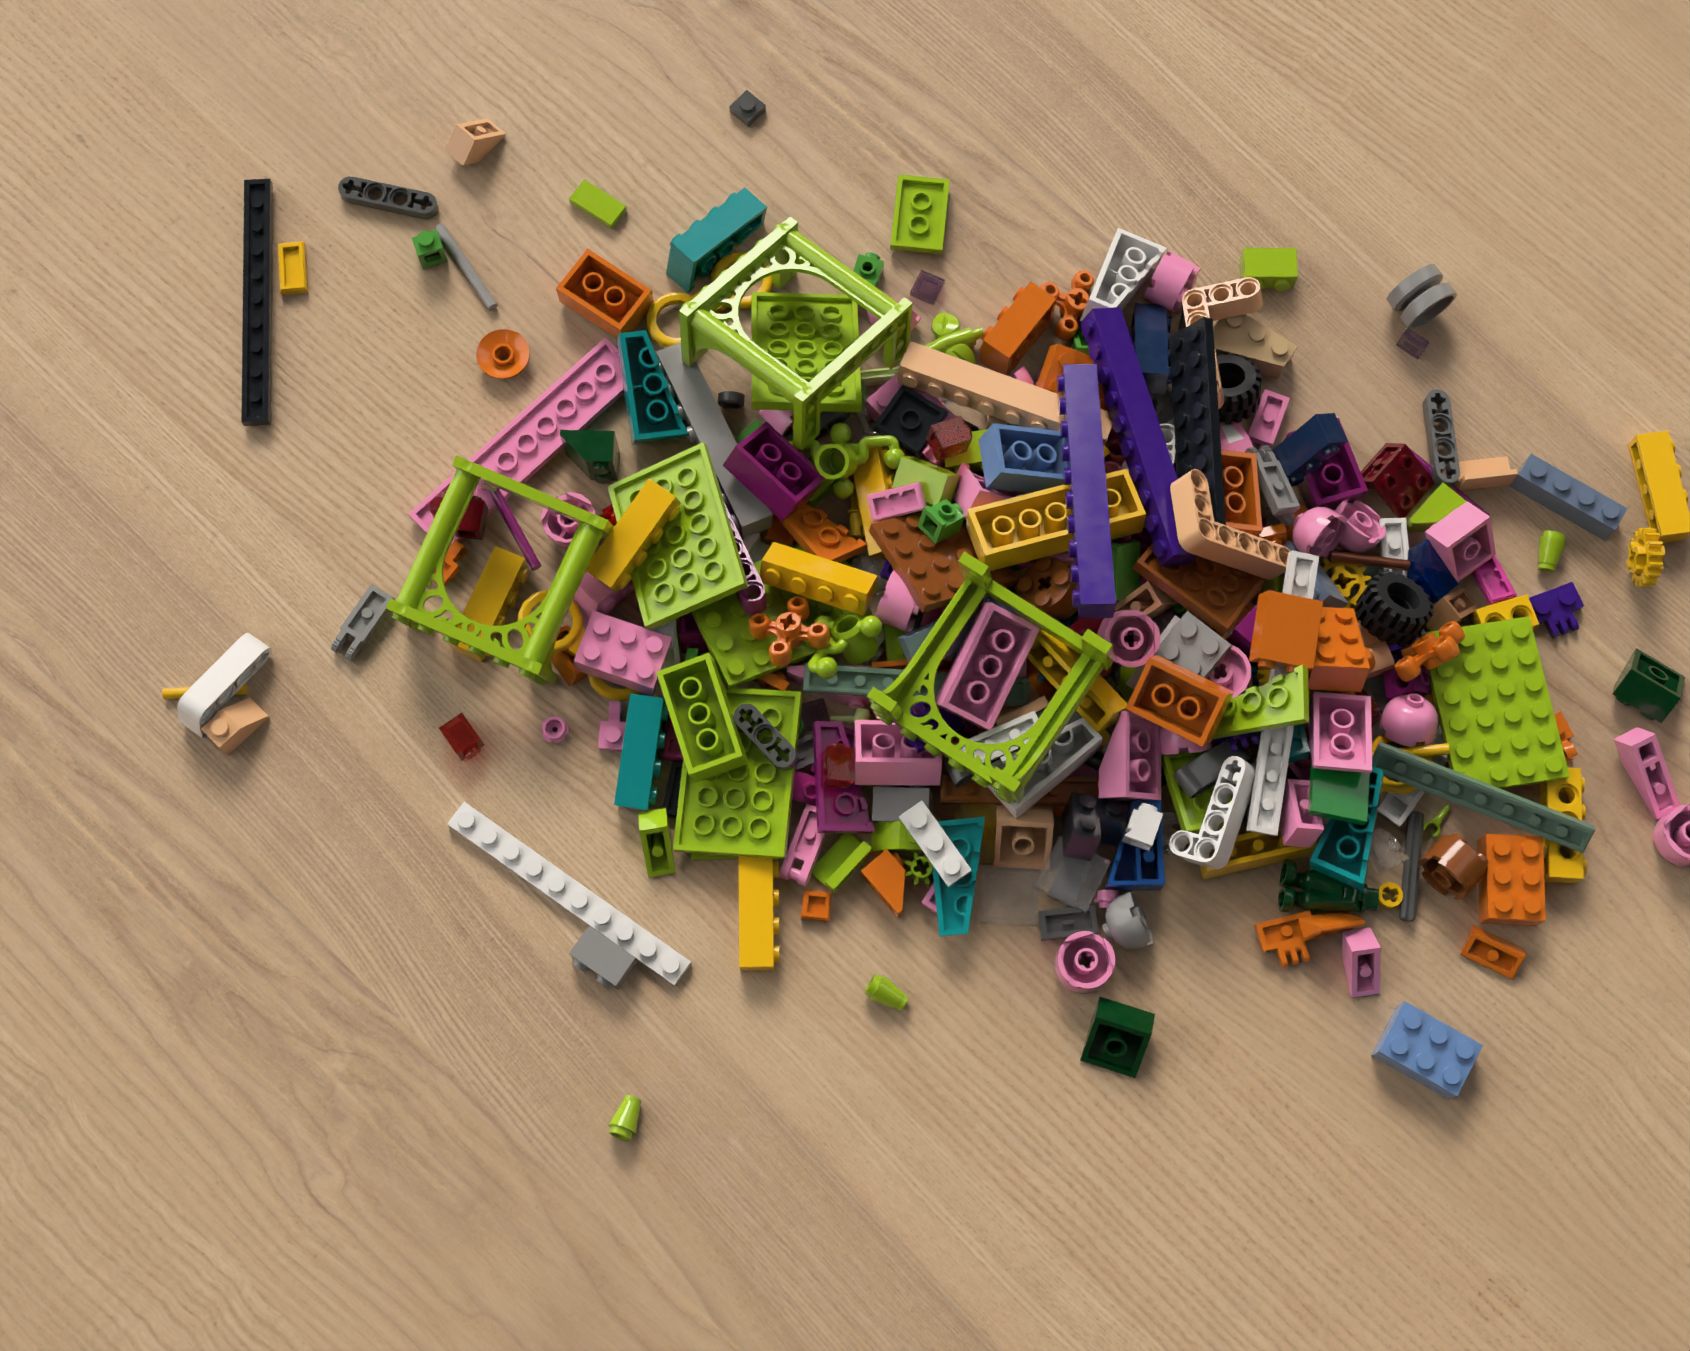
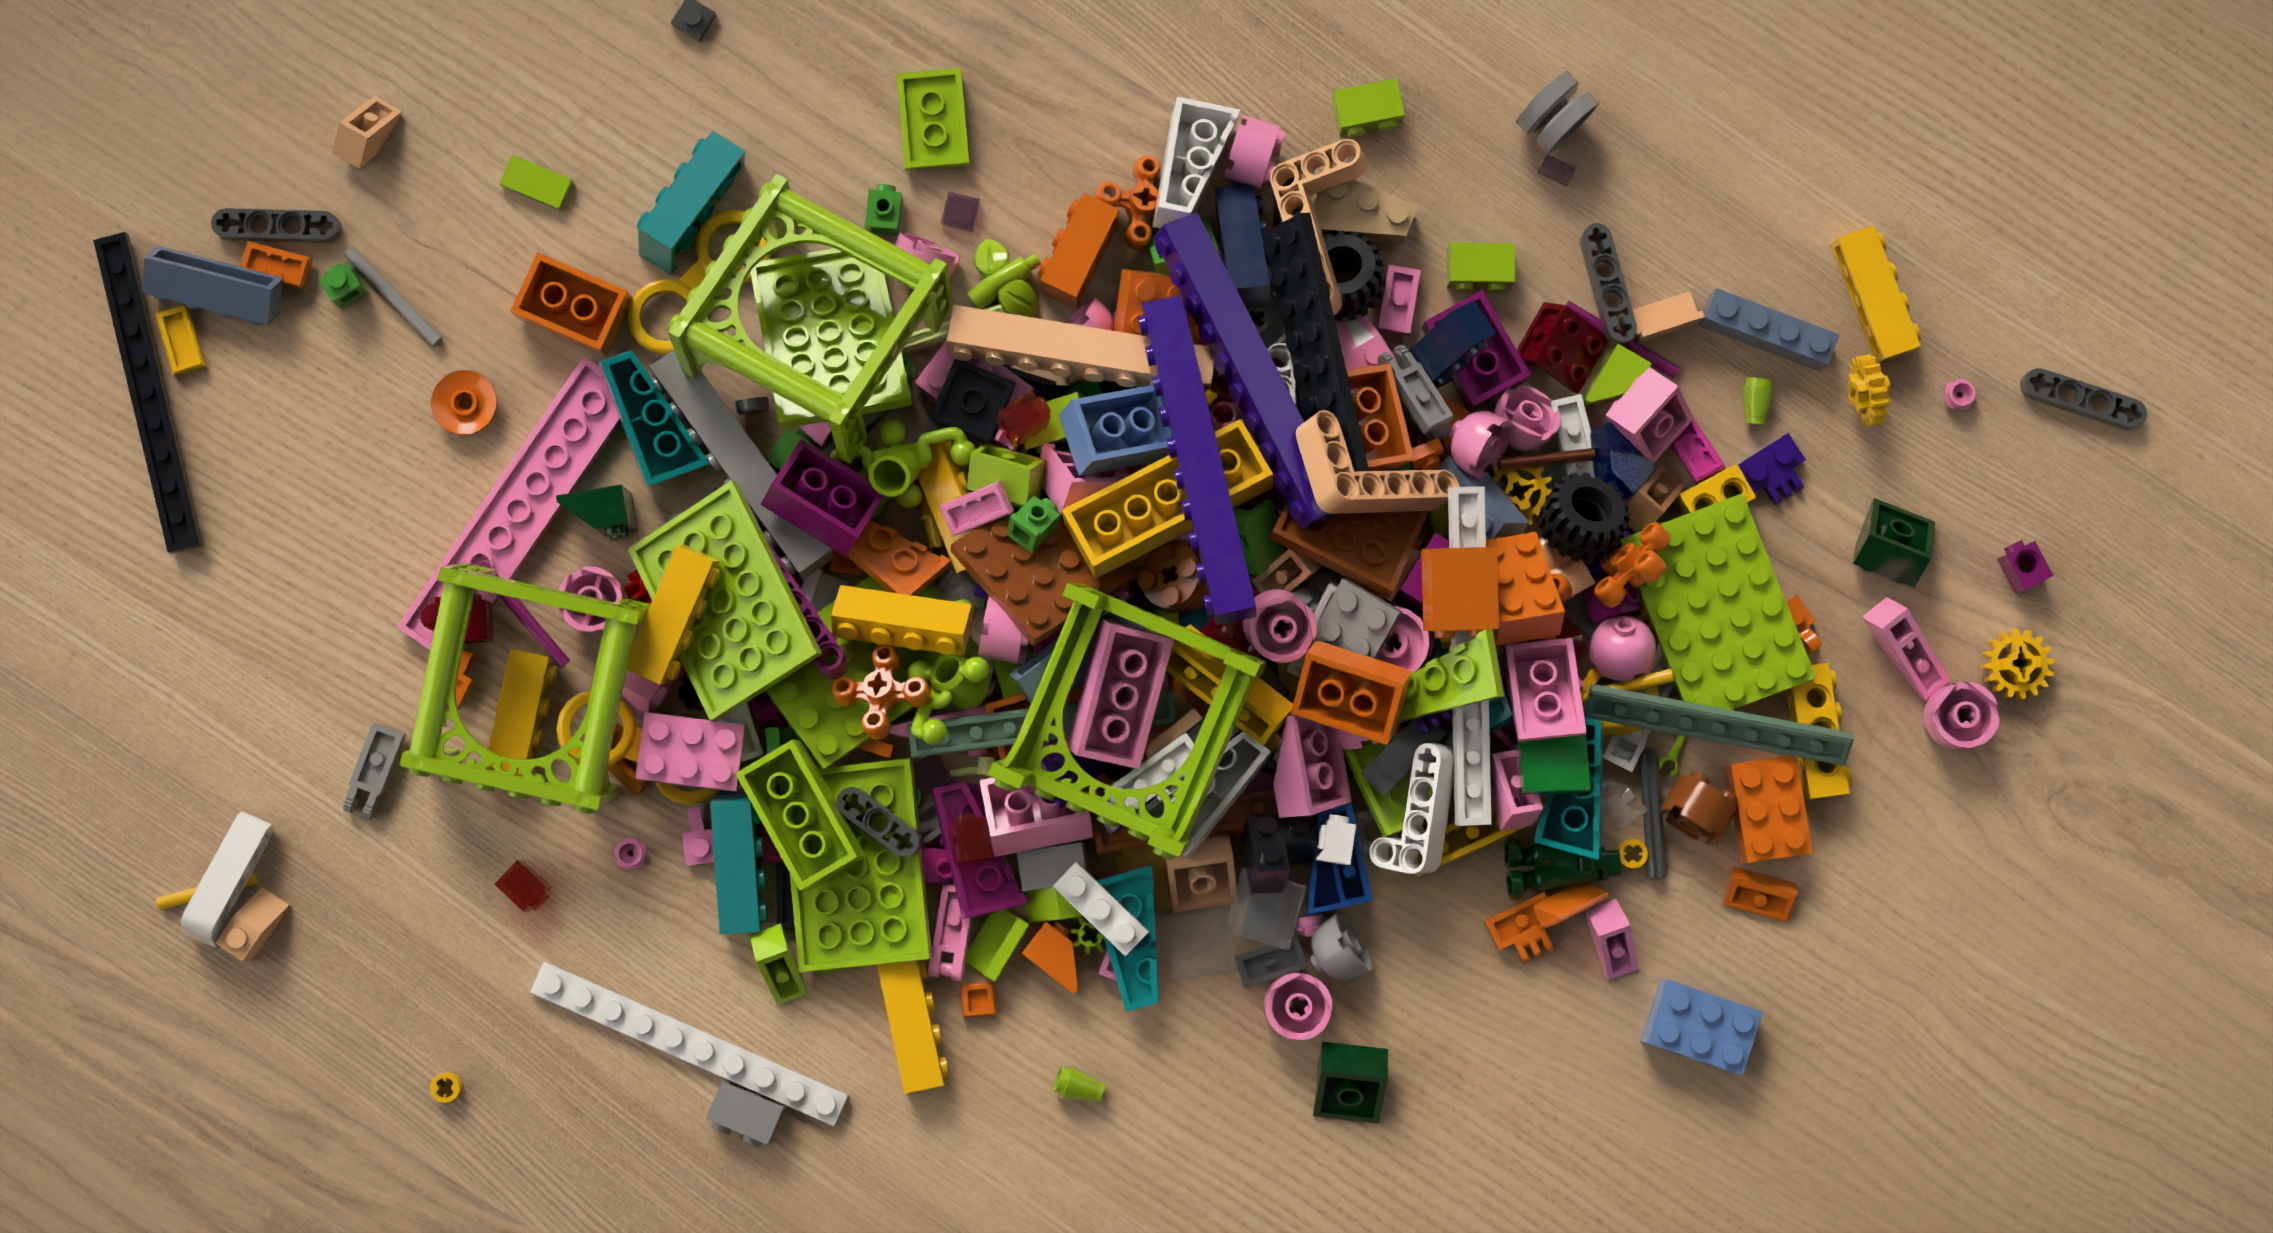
camera: 15 degrees left, 10 degrees up
none -> sand blue brick [142,246,283,325]
none -> orange plate [240,241,313,291]
none -> yellow bush [430,1072,463,1103]
none -> dark brown plant [678,676,704,710]
none -> lime brick [1447,242,1515,293]

